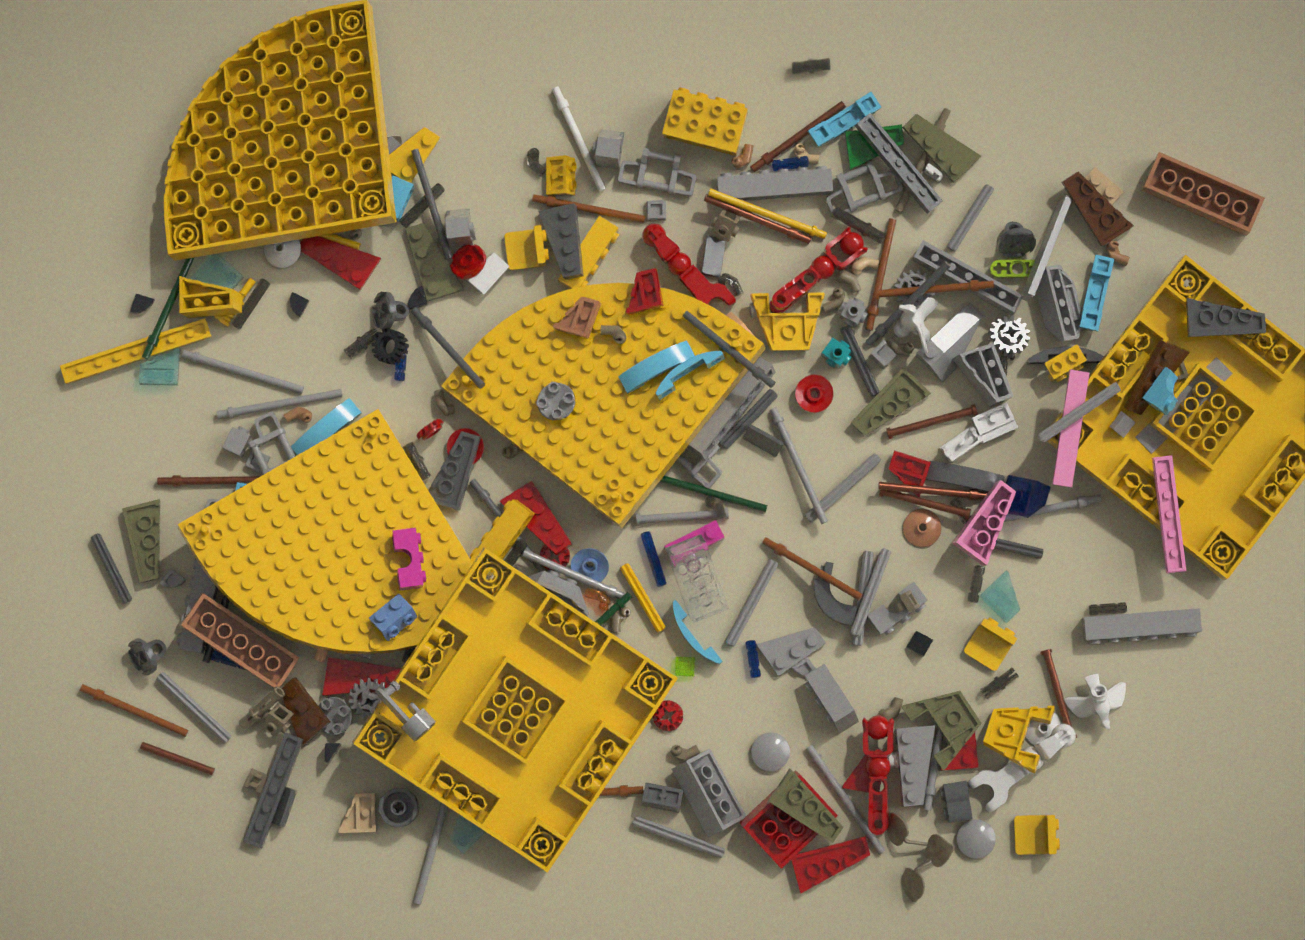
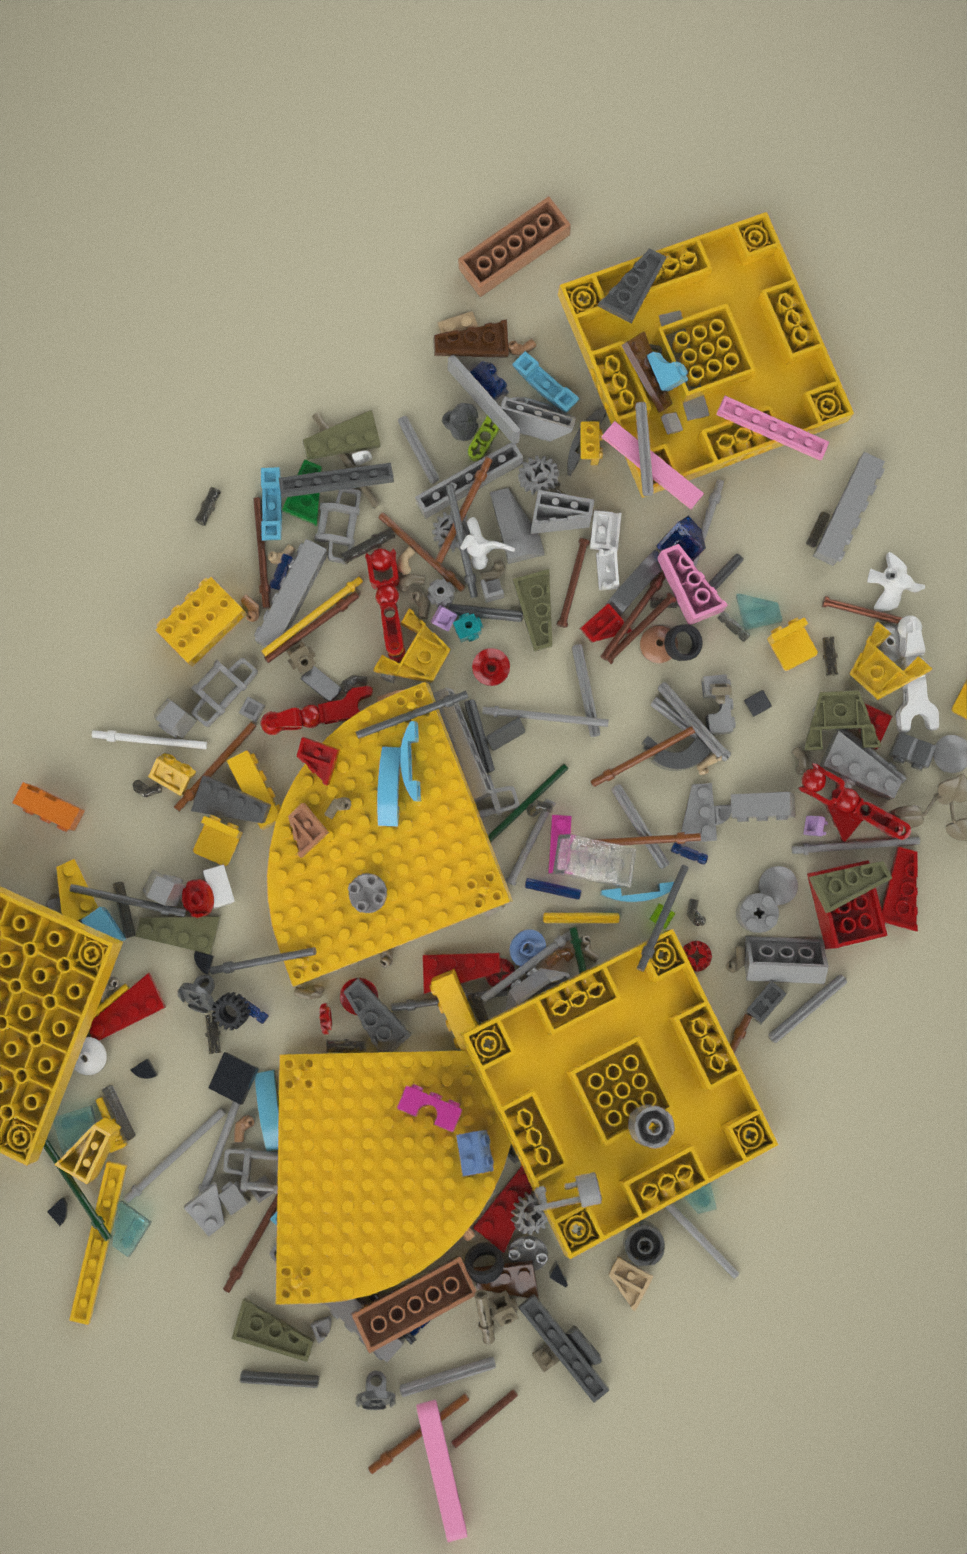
camera: 60 degrees left, 0 degrees up
none -> orange wedge [12,782,85,832]
none -> light grey wing [184,1182,225,1236]
none -> black tile [208,1052,259,1105]
none -> bright pink beam [416,1399,468,1542]
none -> lavender tile [430,605,457,631]
none -> black tyre [464,1242,504,1284]
none -> clear blue bracket [470,361,509,400]
none -> dark orange bar [584,832,701,848]
none -> light grey brick [628,1105,674,1148]
none -> dark grey bar [637,865,689,972]
none -> black tyre [664,624,703,661]
none -> clear smoke arm [687,898,706,926]
none -> tan arm [697,753,722,775]
none -> light grey brick [736,893,779,933]
none -> lavender tile [804,816,828,836]

